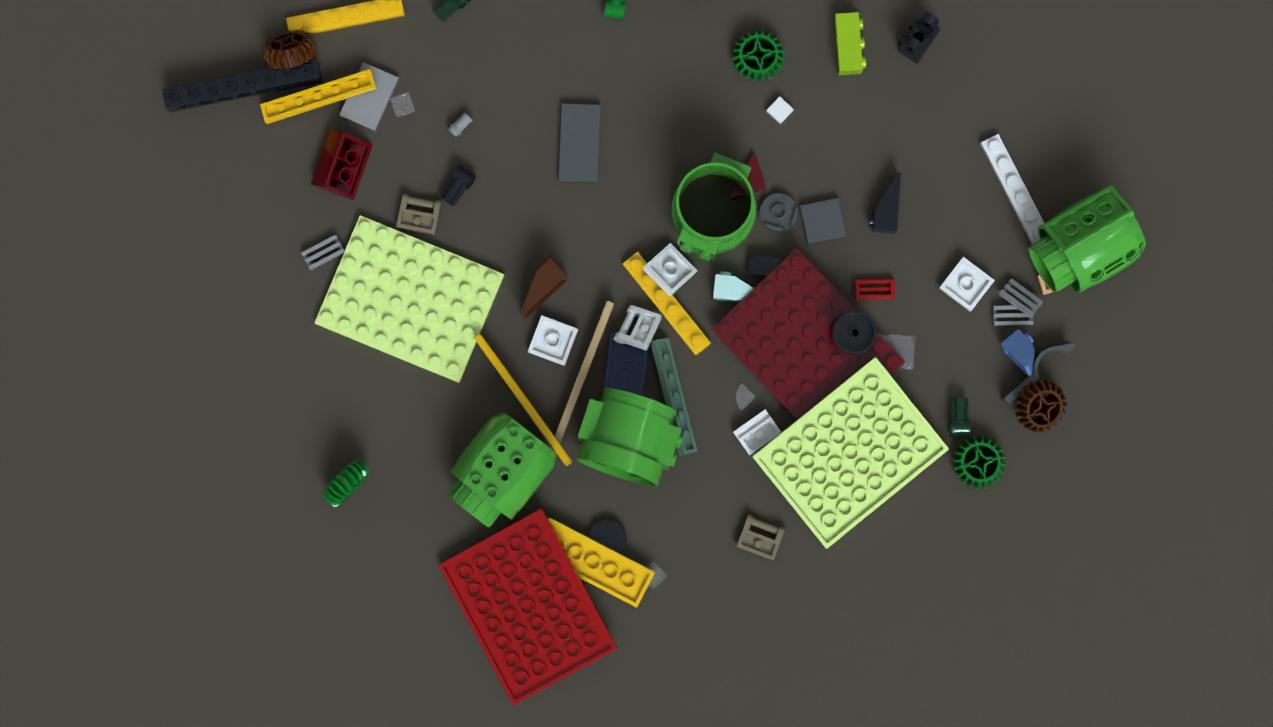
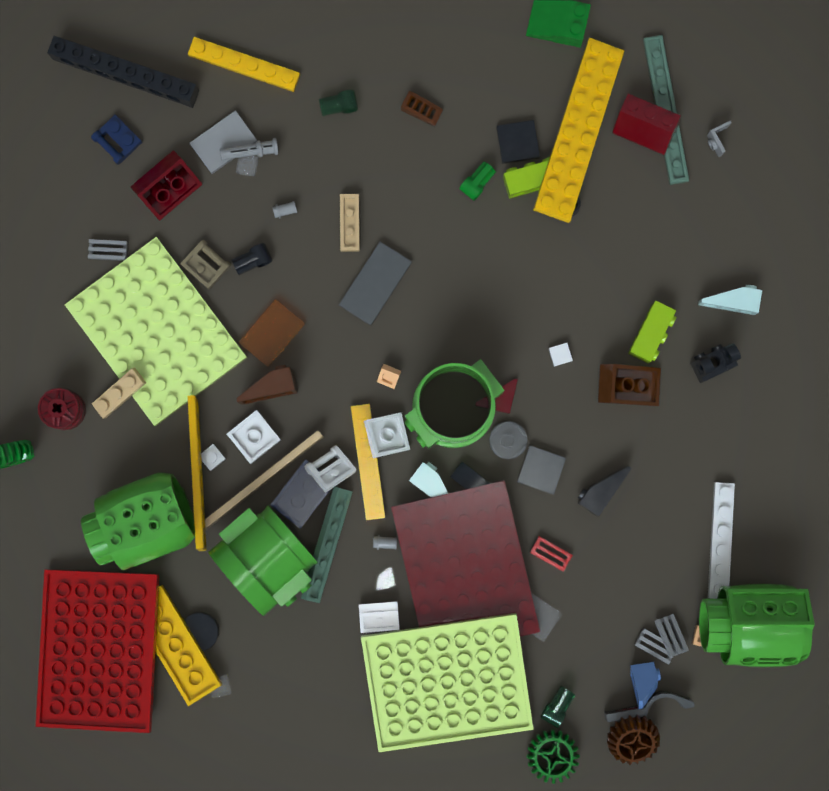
camera: 30 degrees right, 0 degrees up
yellow plate [260,69,377,124] -> none
reddish brown gear [263,30,316,70] -> none
green gear [732,29,785,82] -> none
dark tan plate [736,514,786,561] -> none
black wheel [831,311,877,355] -> none
white plate [939,257,995,312] -> none
none -> dark red wheel [38,388,86,430]
none -> dark blue plate [91,115,143,165]
none -> tan plate [92,368,146,419]
none -> white plate [201,444,226,471]
none -> light grey pin [220,138,278,161]
none -> clear orange tile [239,299,305,367]
none -> tan plate [340,194,360,252]
none -> light grey pin [373,535,397,550]
none -> light nougat plate [377,364,401,389]
none -> reddish brown slope [598,364,661,406]

